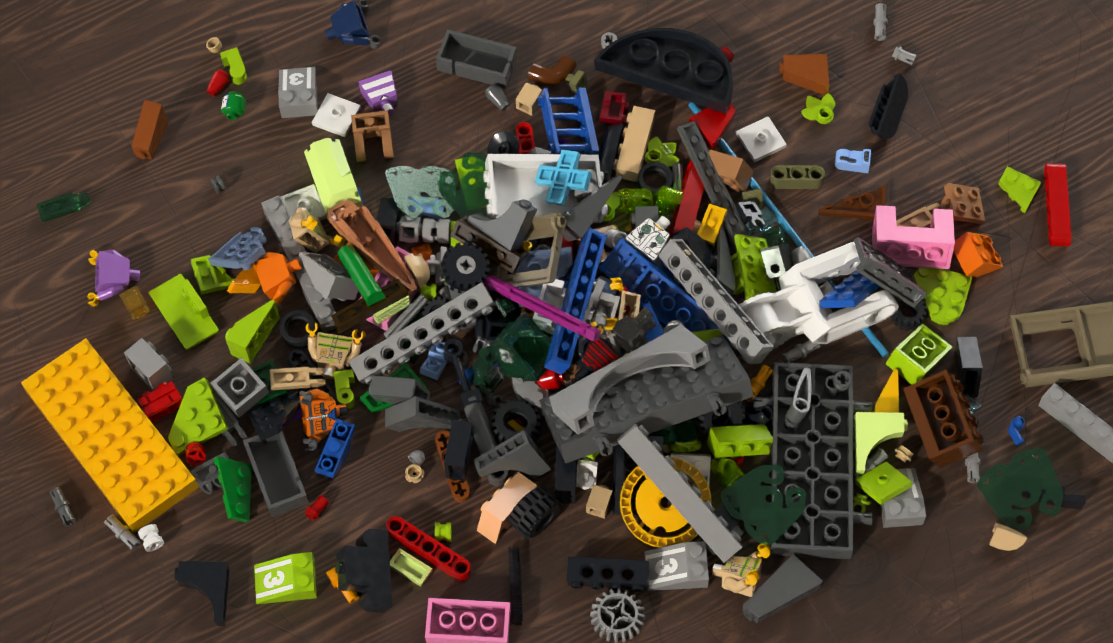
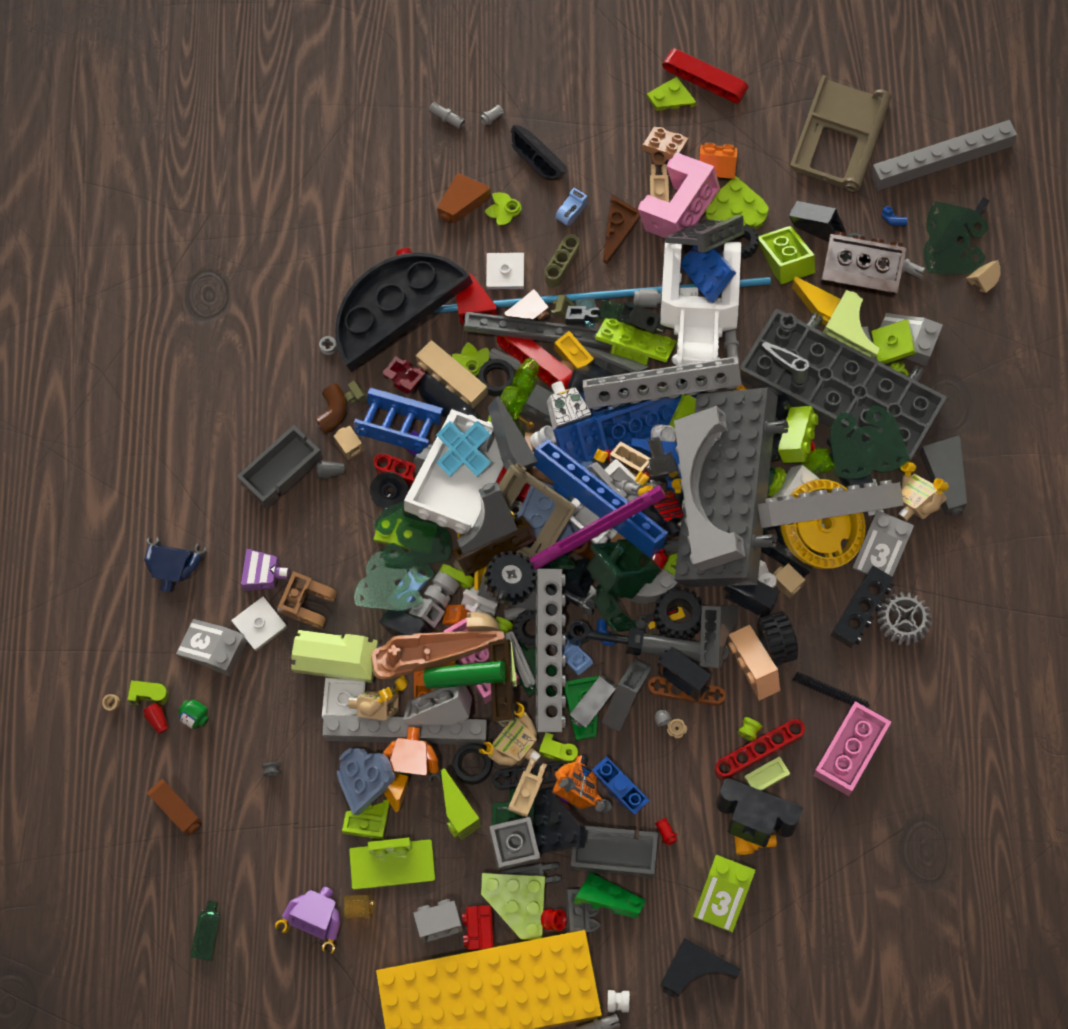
camera: 60 degrees left, 5 degrees up
tan plate [895,445,914,463] -> none

